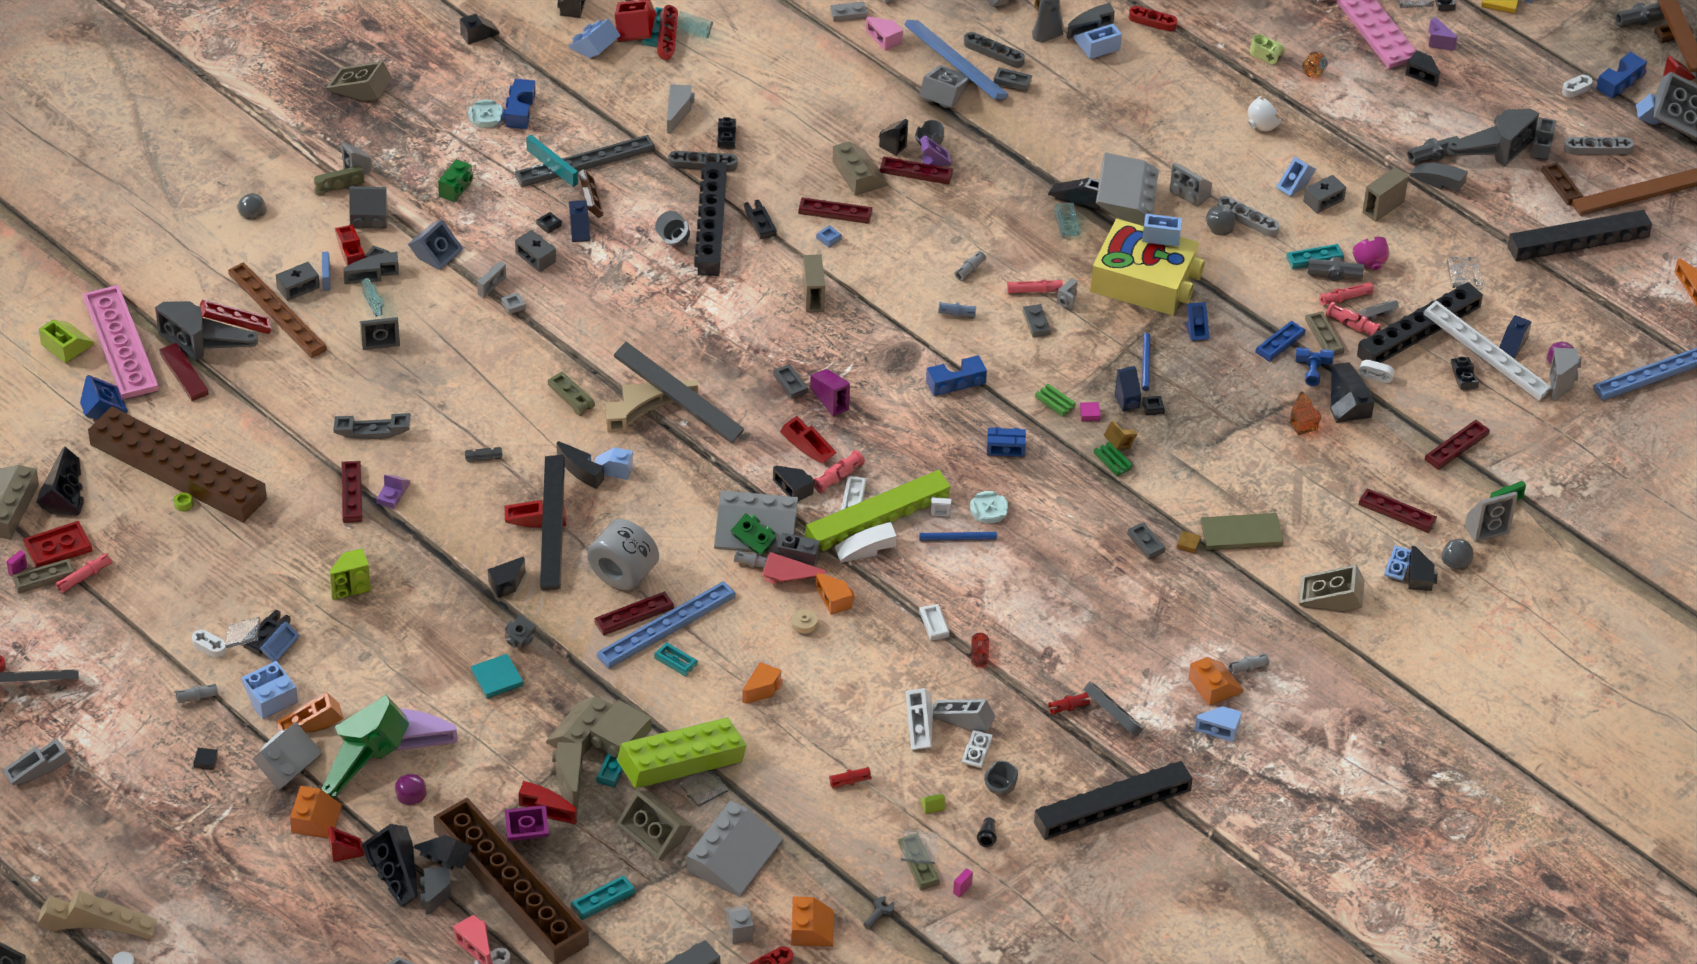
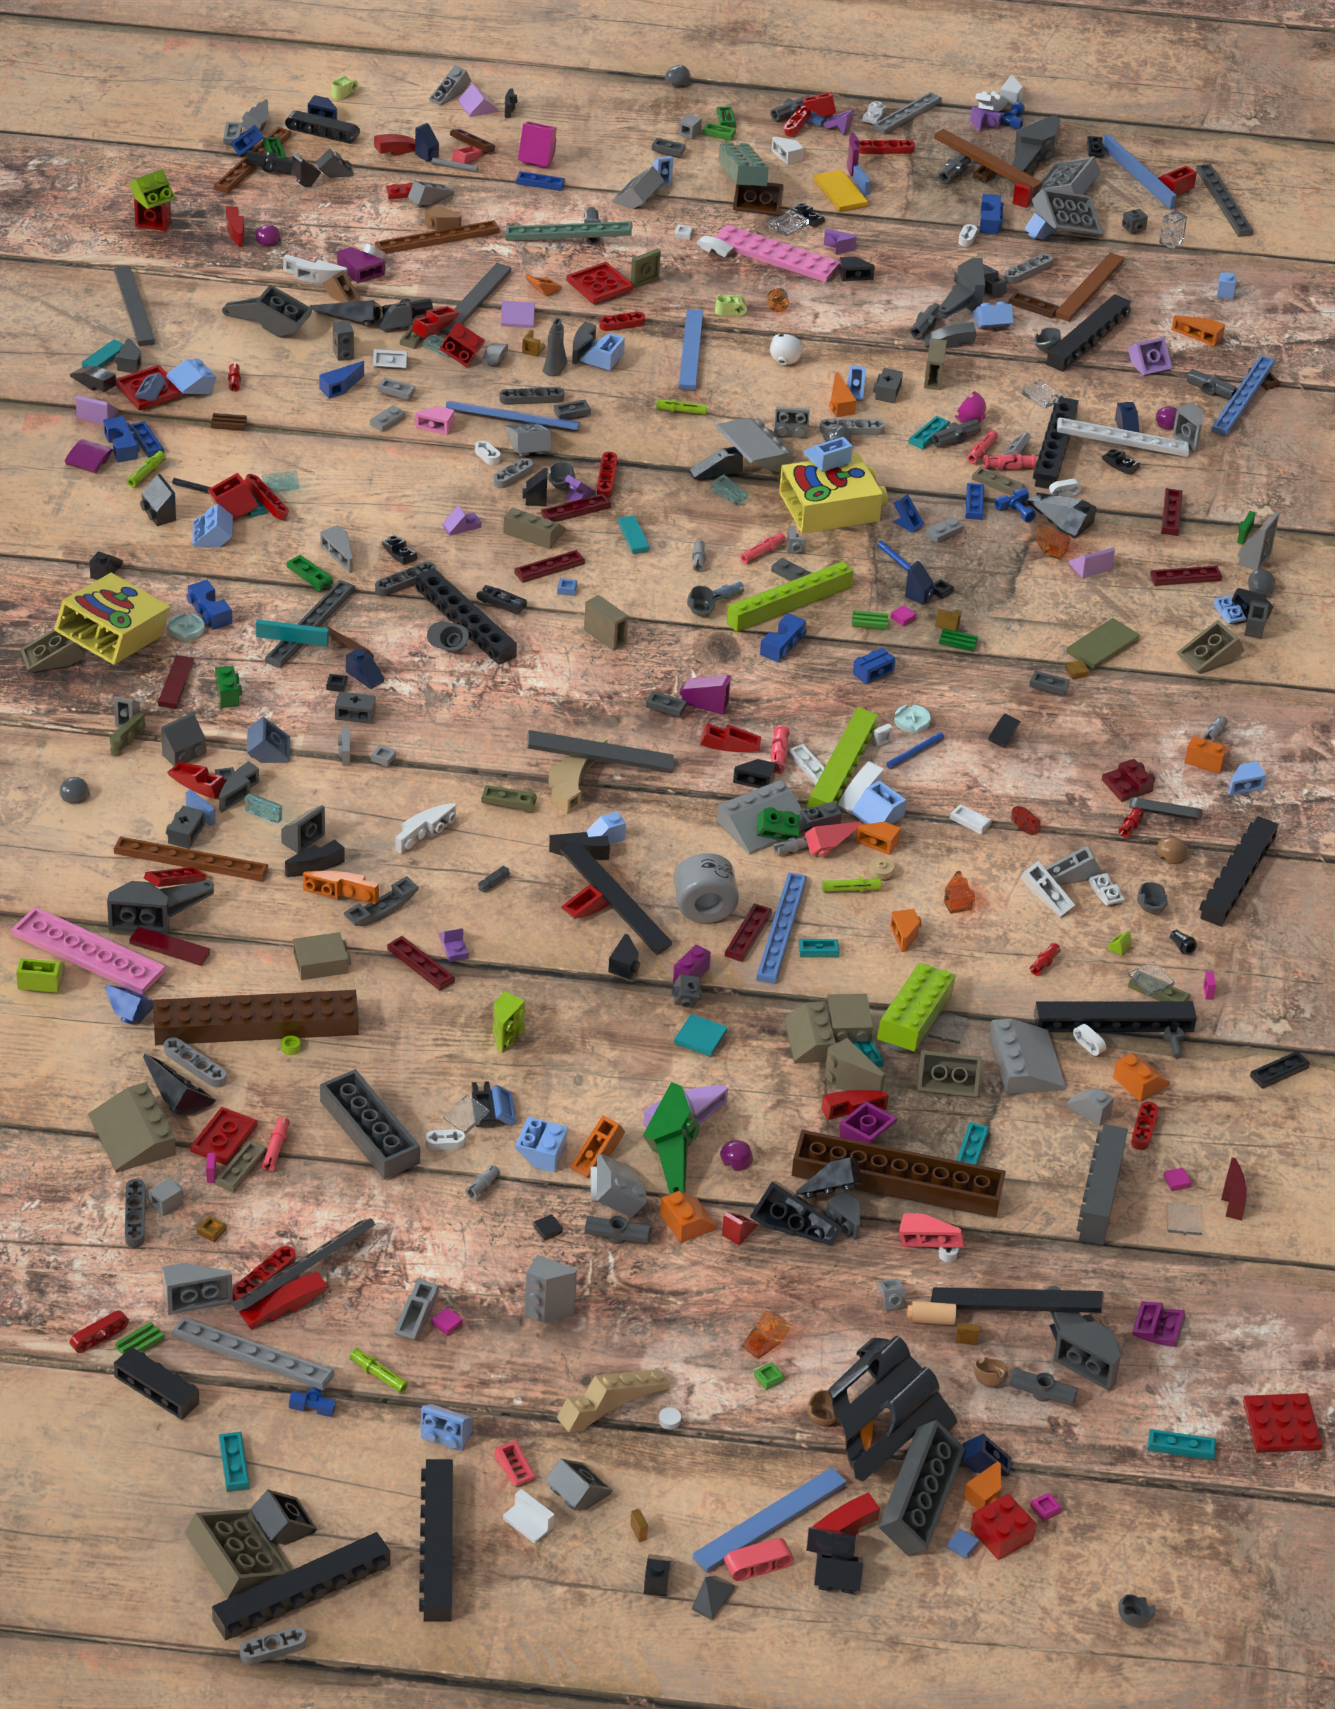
camera: 40 degrees left, 5 degrees down
none -> light yellow brick [54,573,171,665]
none -> dark red tile [158,655,194,709]
none -> light grey beam [164,1038,227,1087]
none -> black slope [285,839,345,877]
none -> green plate [287,555,333,592]
none -> dark tan brick [293,932,351,980]
none -> orange slope [303,871,379,904]
none -> dark grey brick [320,1069,420,1179]
none -> white slope [395,803,456,854]
none -> dark pink tile [432,1307,463,1335]
none -> medium lavender slope [442,506,482,536]
none -> white beam [475,441,500,465]
none -> light grey beam [493,458,533,488]
none -> light grey slope [524,1255,577,1323]
none -> dark grey piece [584,1216,651,1244]
none -> red beam [597,452,617,498]
none -> teal tile [618,515,649,554]
none -> lime pin [656,399,707,415]
none -> magenta brick [673,945,711,984]
none -> medium blue tile [679,309,703,391]
none -> dark grey hair [687,585,715,616]
none -> lime brick [726,561,854,632]
none -> clear orange slope [742,1310,792,1359]
none -> lime pin [822,877,881,893]
none -> orange slope [829,372,856,417]
none -> light blue slope [851,780,906,824]
none -> light grey plate [926,517,964,543]
none -> clear orange slope [944,871,975,914]
none -> light blue slope [972,302,1014,328]
none -> black slope [988,713,1021,748]
none -> dark grey hair [1034,328,1061,352]
none -> black brick [1034,1001,1197,1032]
none -> lavender slope [1069,547,1115,578]
none -> white beam [1073,1024,1106,1056]
none -> dark red plate [1101,759,1155,802]
none -> lavender slope [1127,337,1172,375]
none -> medium nougat hair [1156,836,1186,864]
none -> dark grey piece [1187,369,1237,400]
none -> dark grey slope [1245,600,1269,638]

